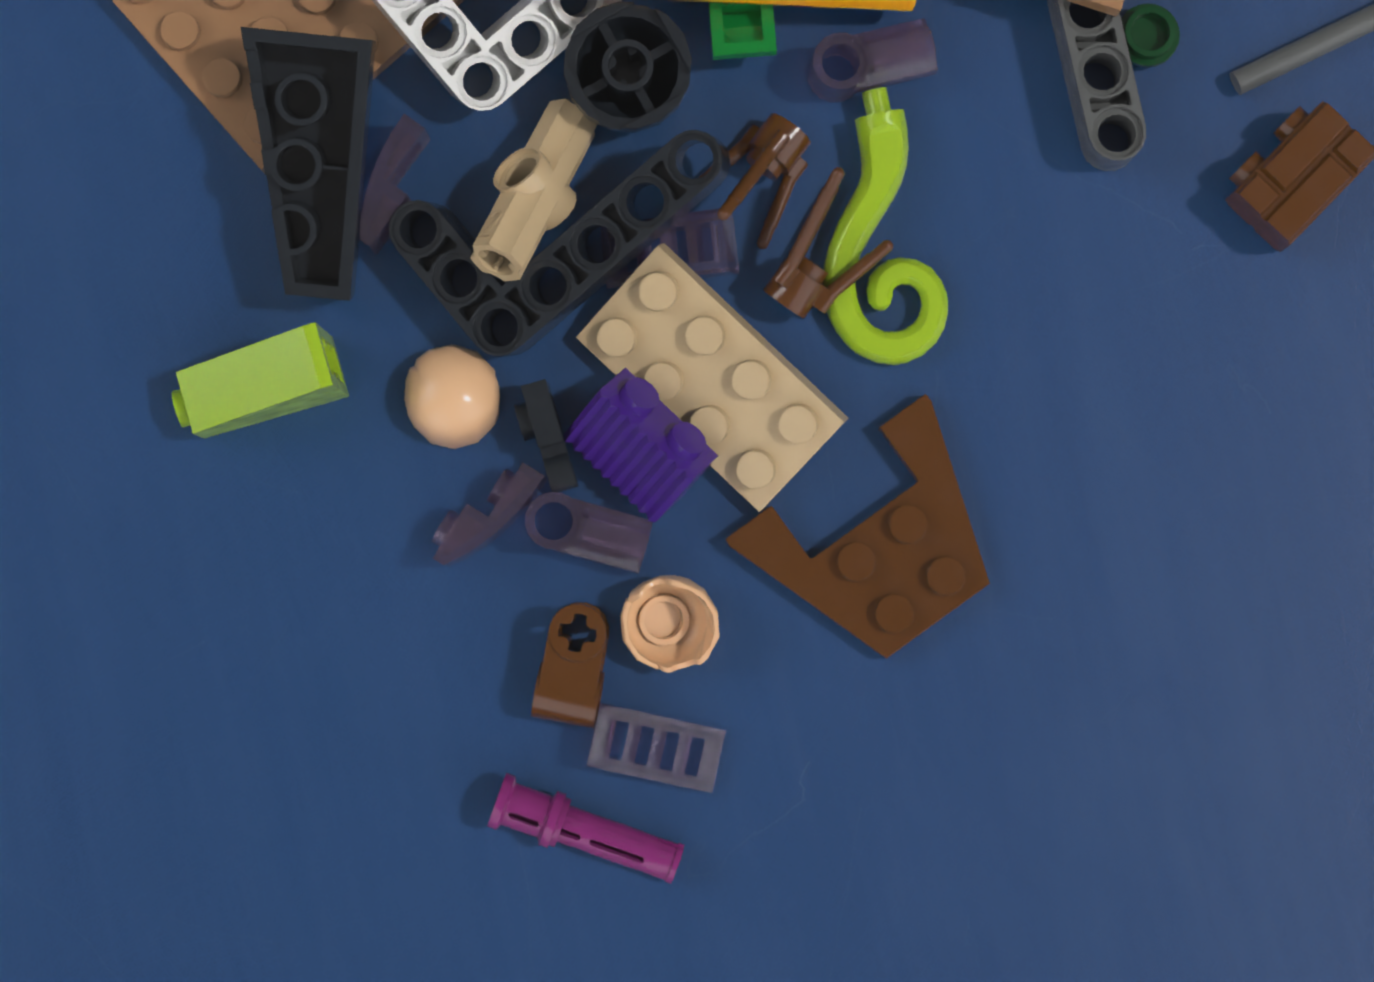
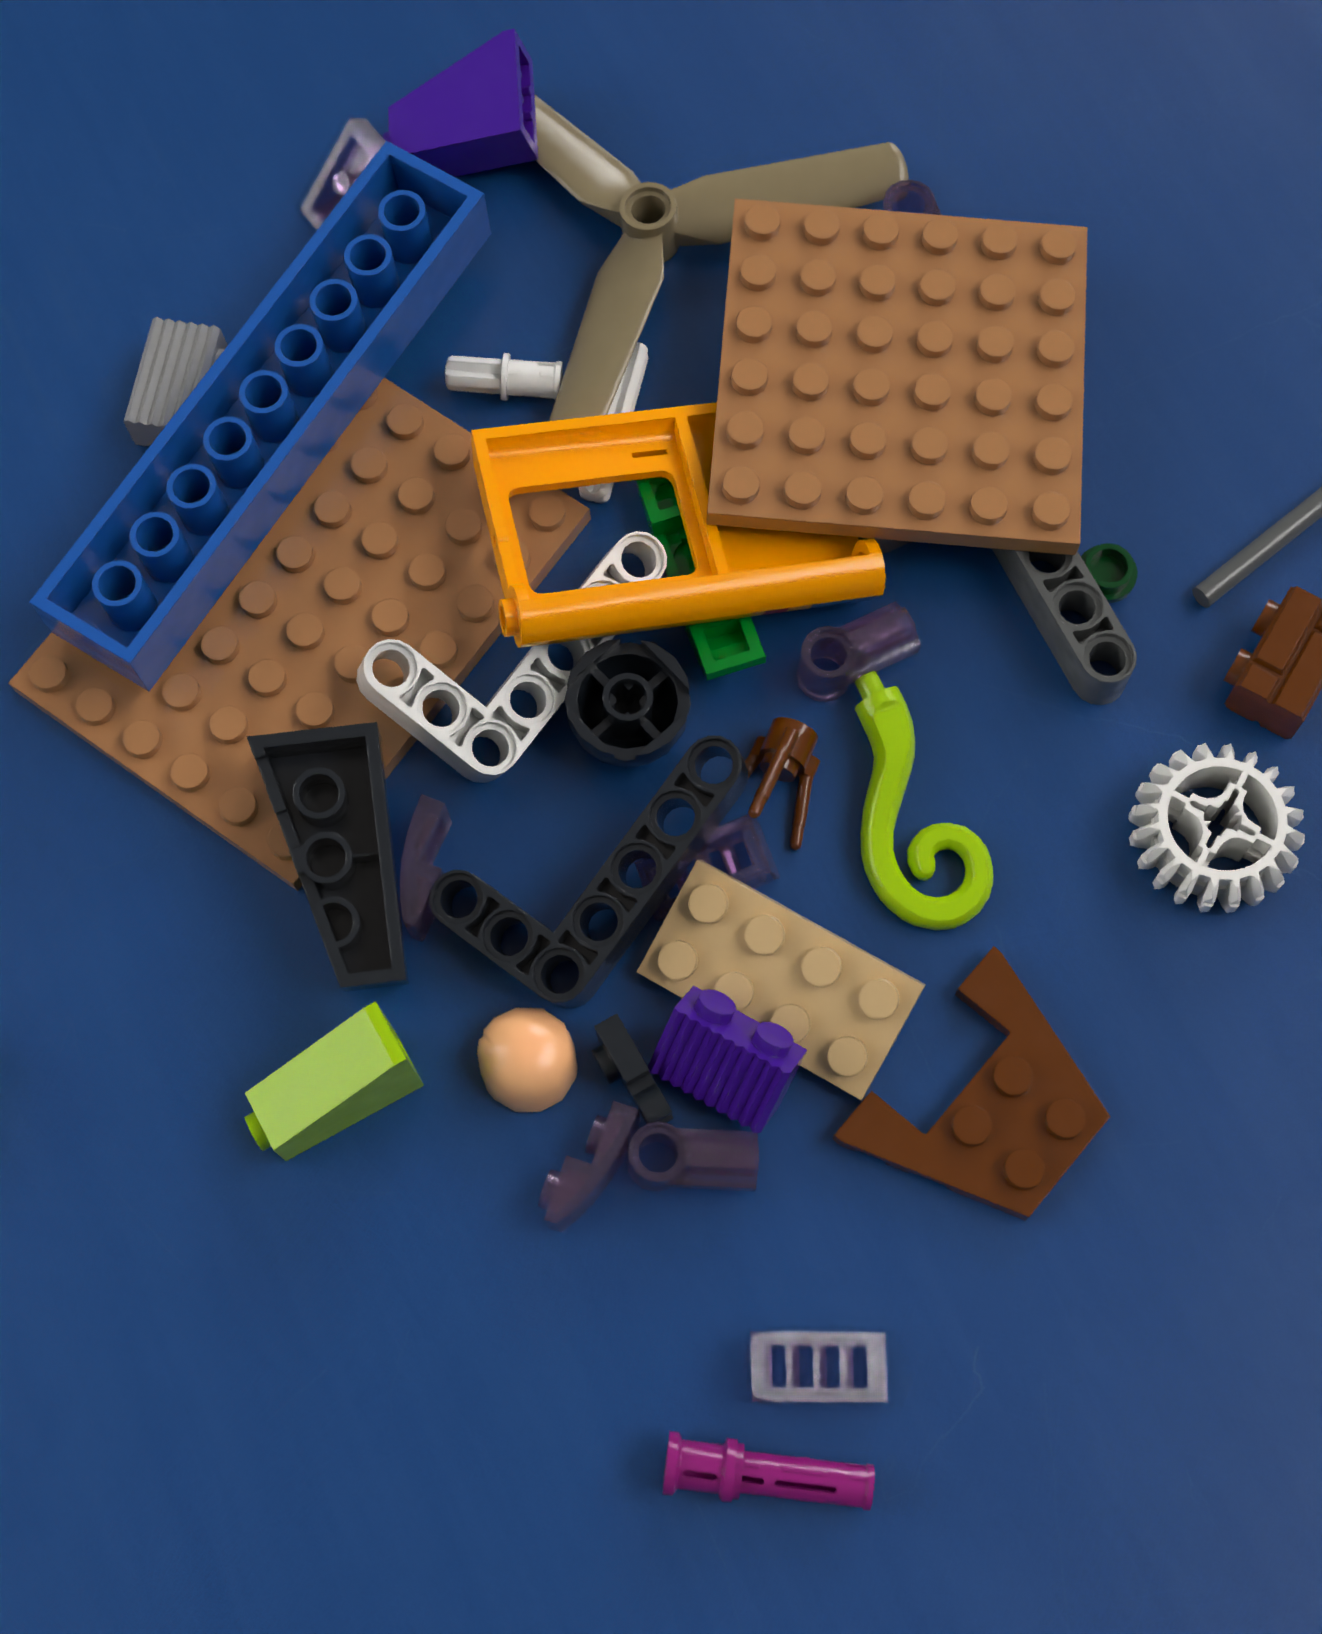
camera: 15 degrees left, 15 degrees down
tan piece [470,99,598,281] -> none
reddish brown piece [531,602,609,728] -> none
light nougat hair [620,575,720,673] -> none
reddish brown plant [763,167,894,319] -> none
none -> white gear [1128,743,1305,913]

